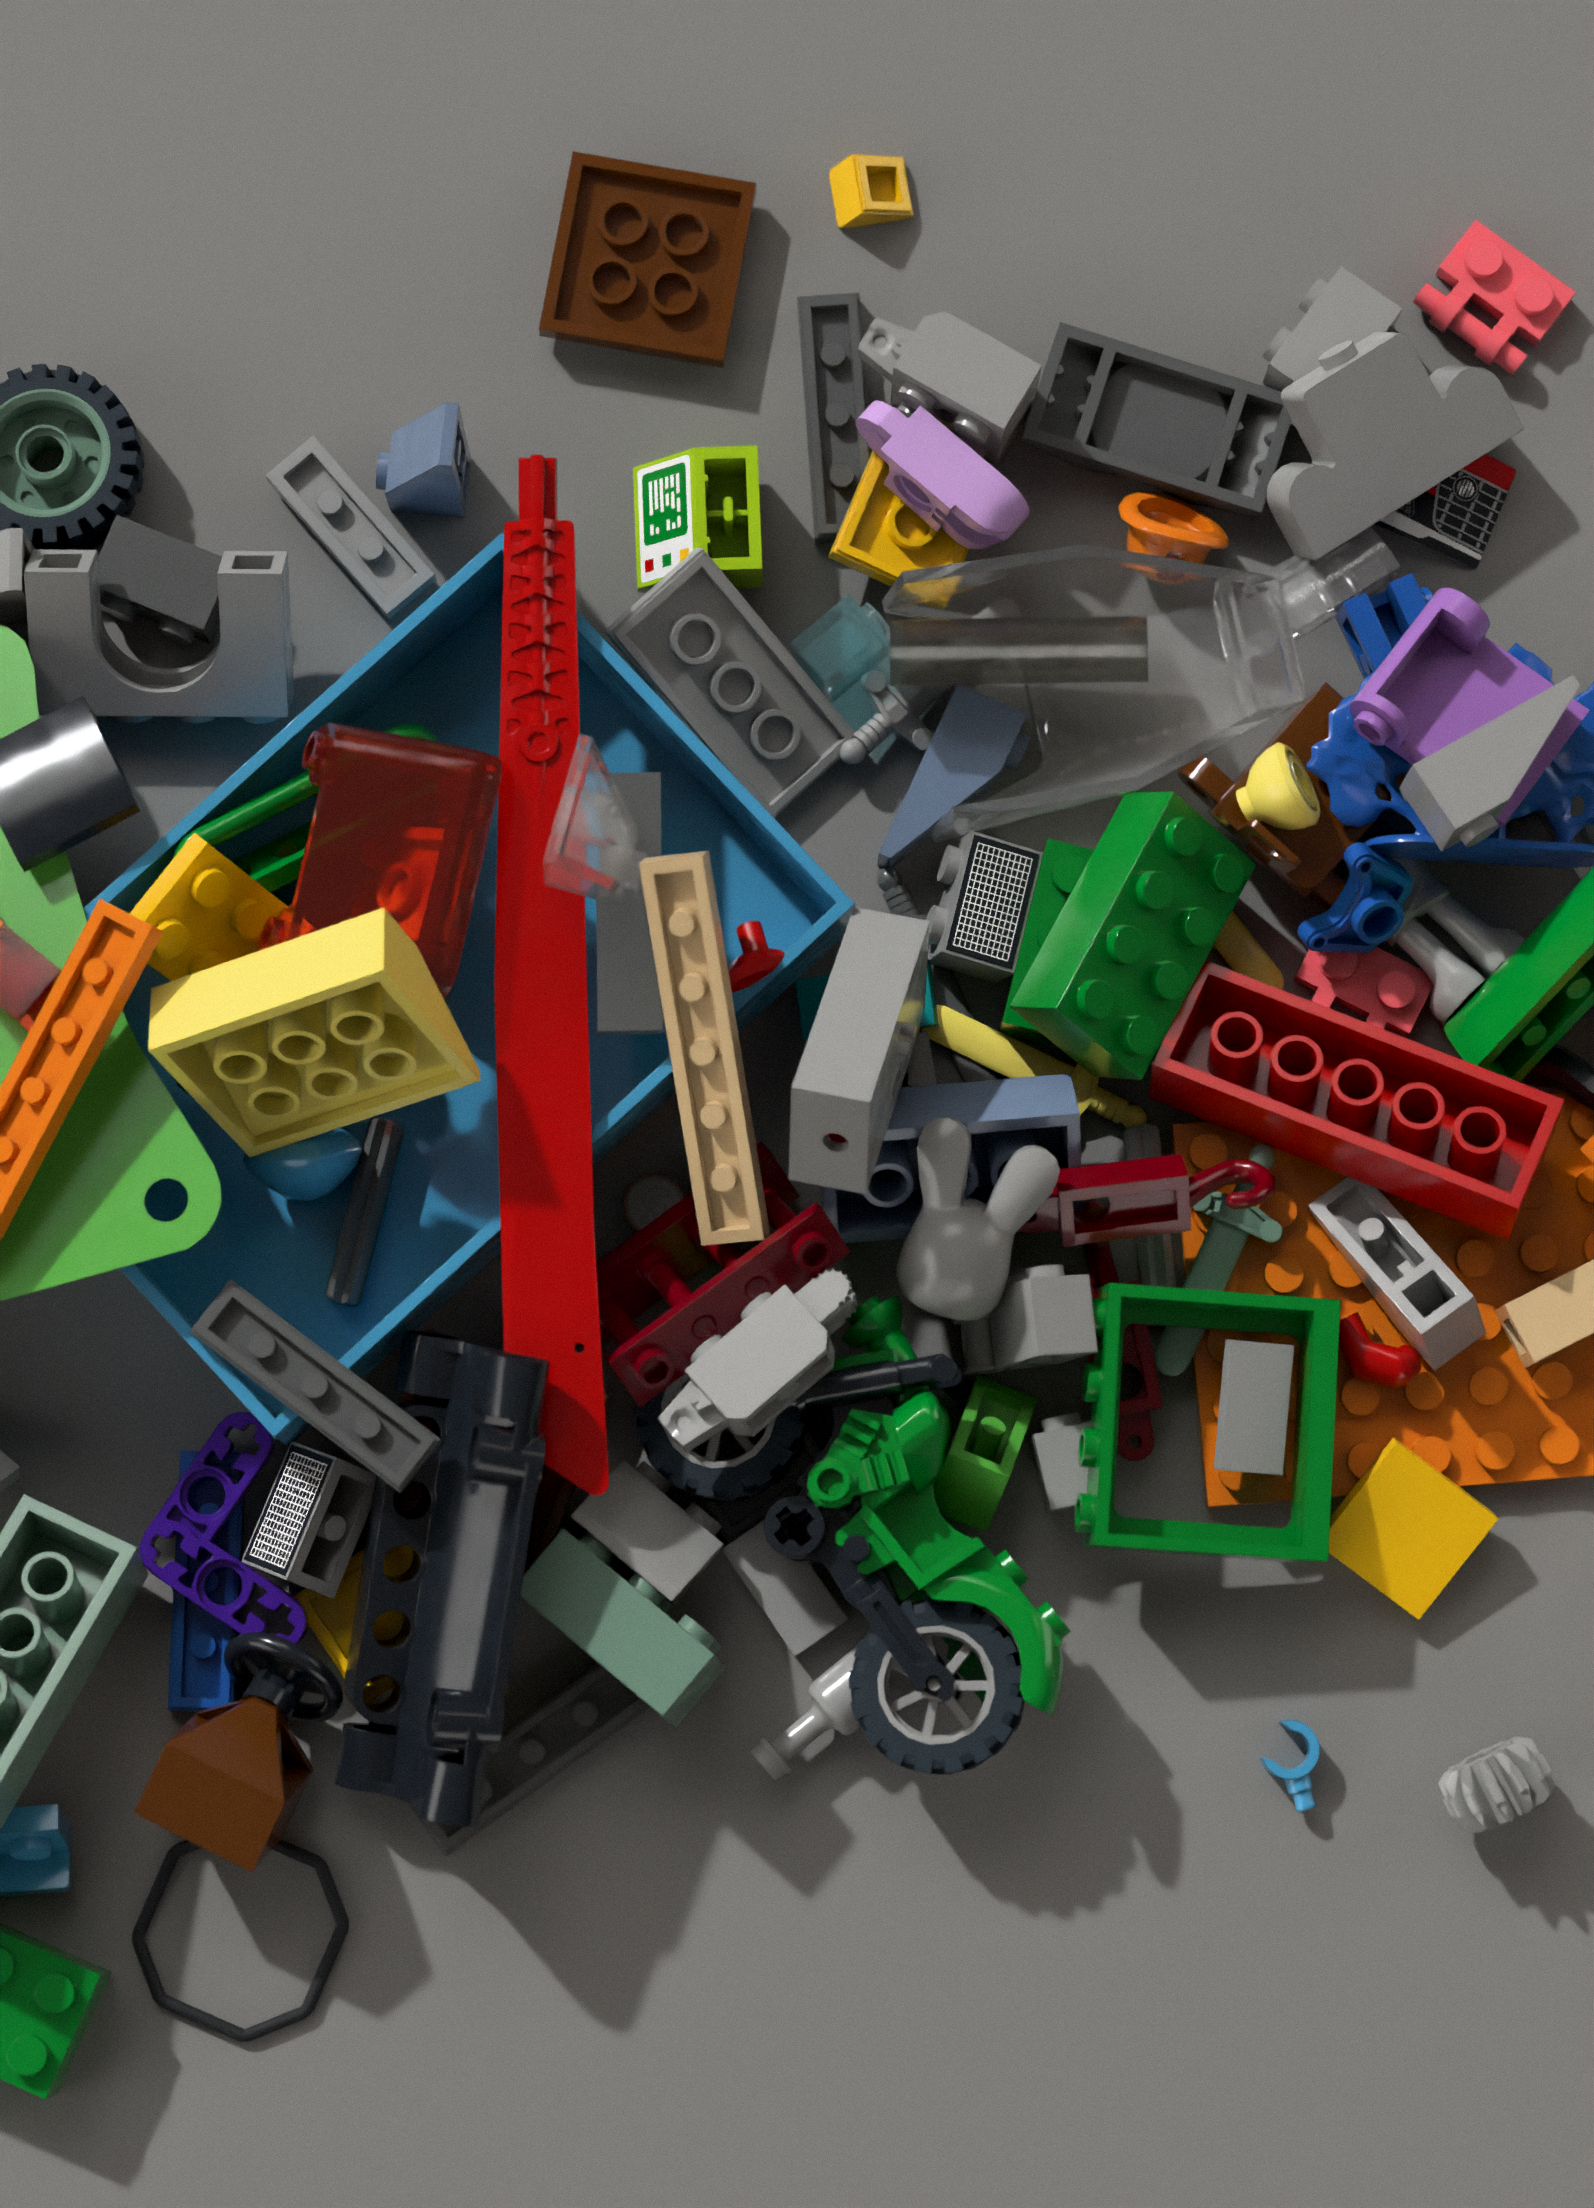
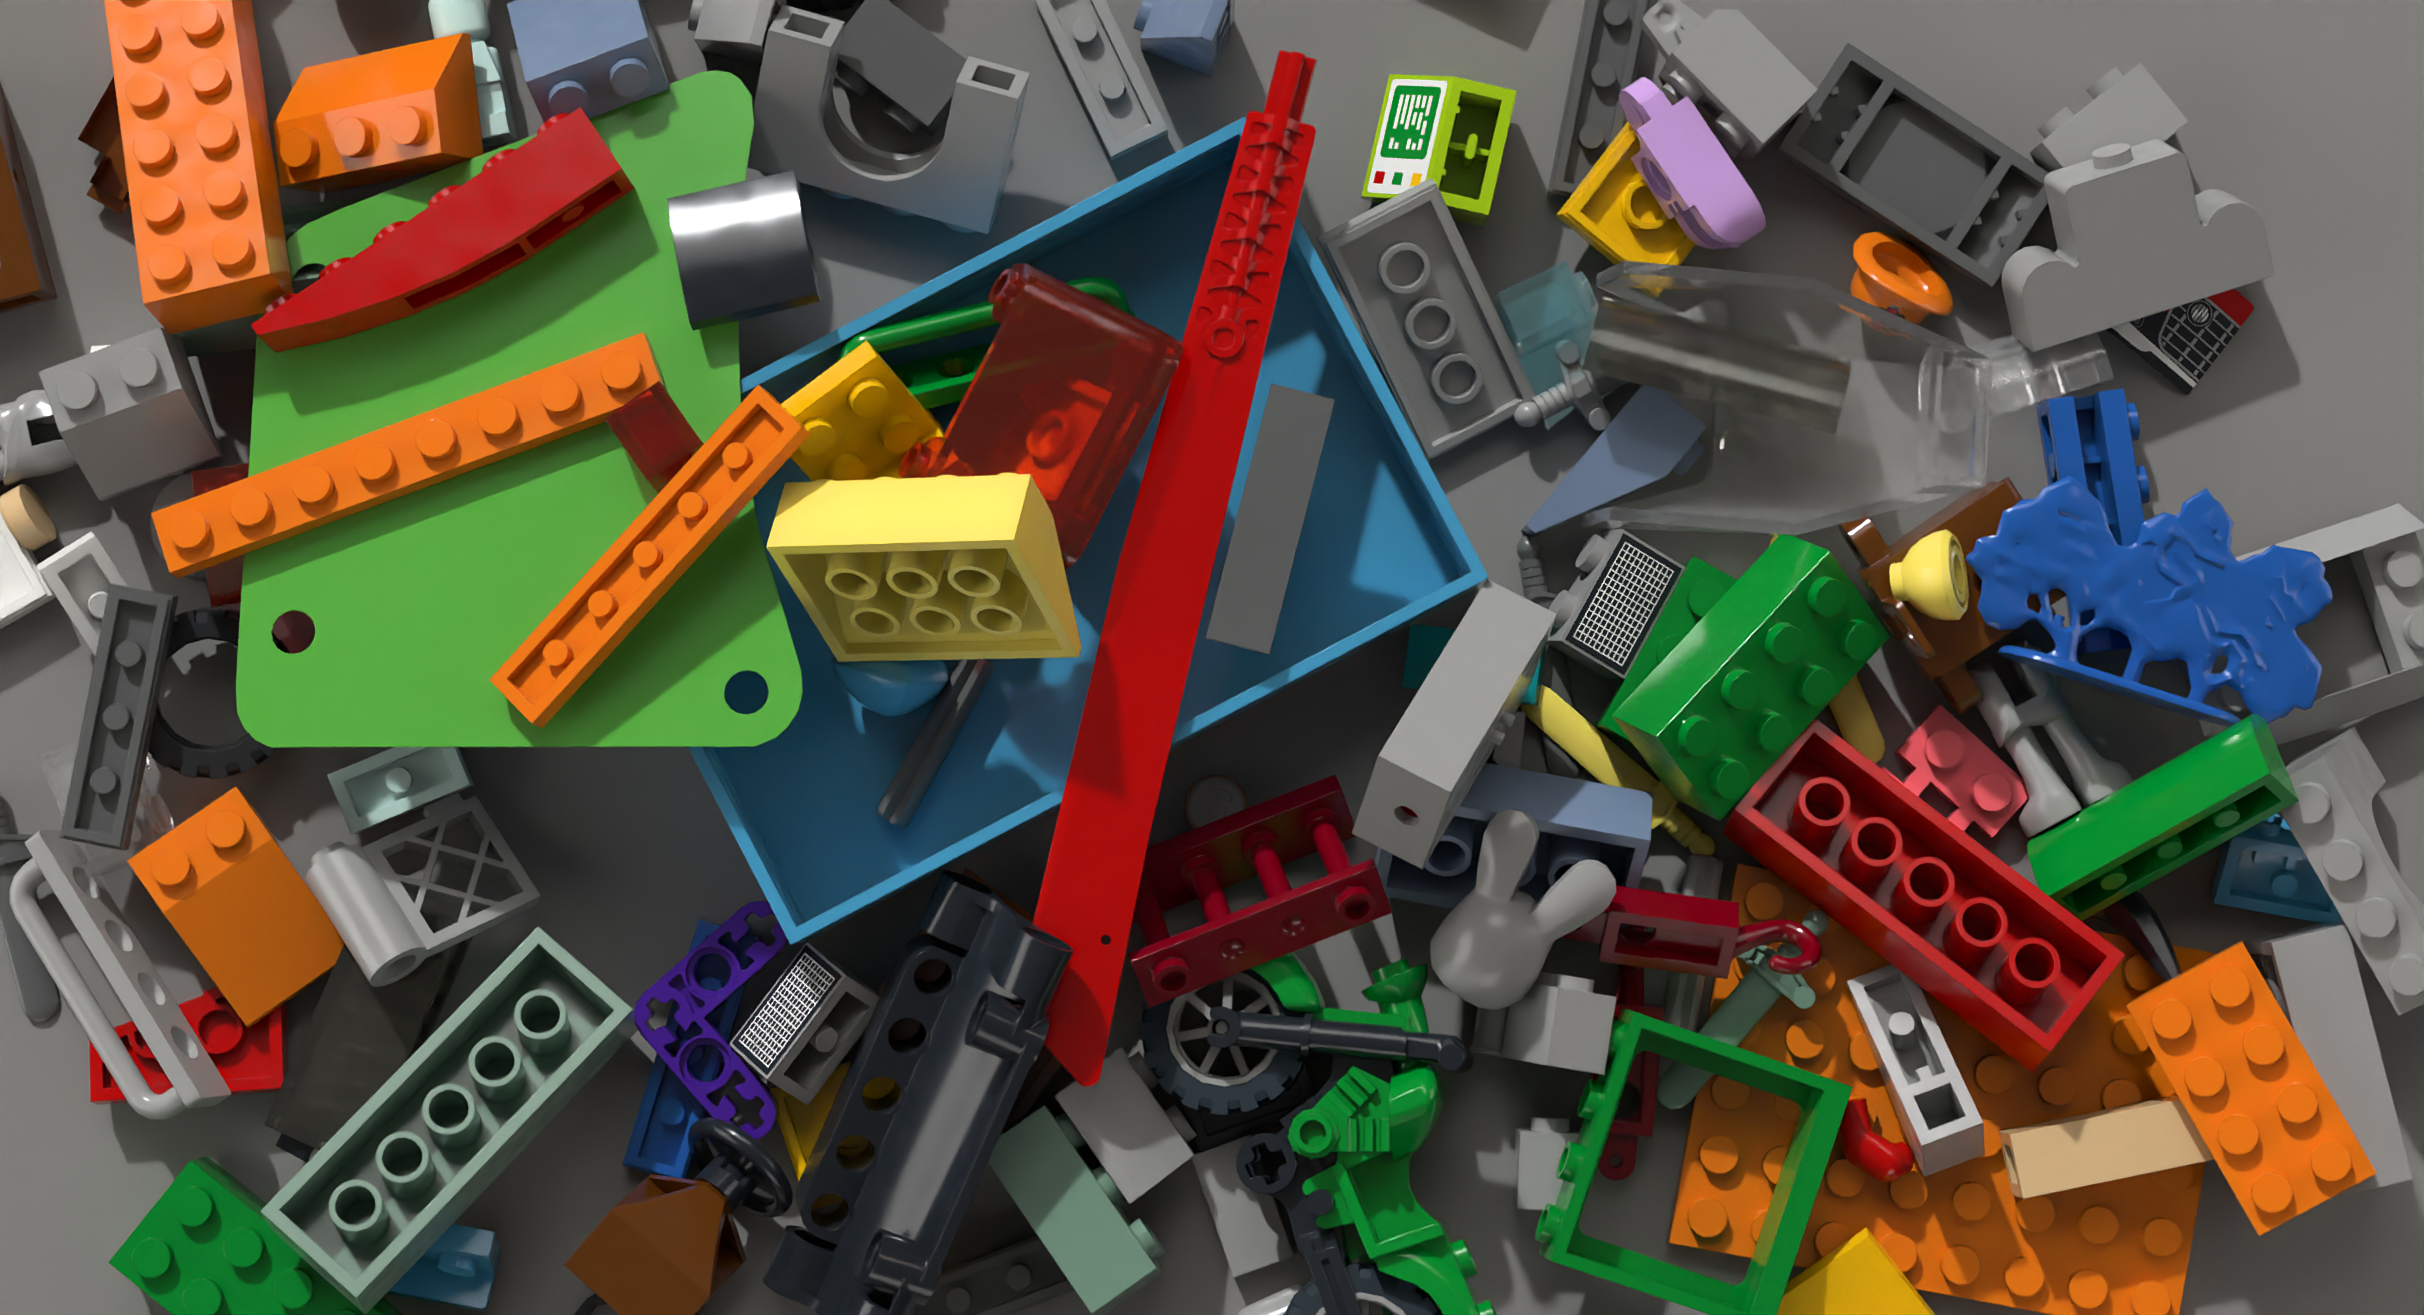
camera: 15 degrees right, 5 degrees up
dark grey tile [189,1279,442,1493] -> none
clear slope [543,734,648,906] -> none
tan plate [639,851,770,1246] -> none
light grey hinge [658,1269,858,1452] -> none
red bar [728,921,785,993] -> none
bright green slope [934,1375,1038,1532] -> none
light grey tile [1214,1339,1294,1475] -> none
blue piece [1297,842,1413,953] -> none
medium lavender door [1349,588,1590,828] -> none
light grey slope [1399,675,1580,852] -> none
coral plate [1412,219,1576,376] -> none

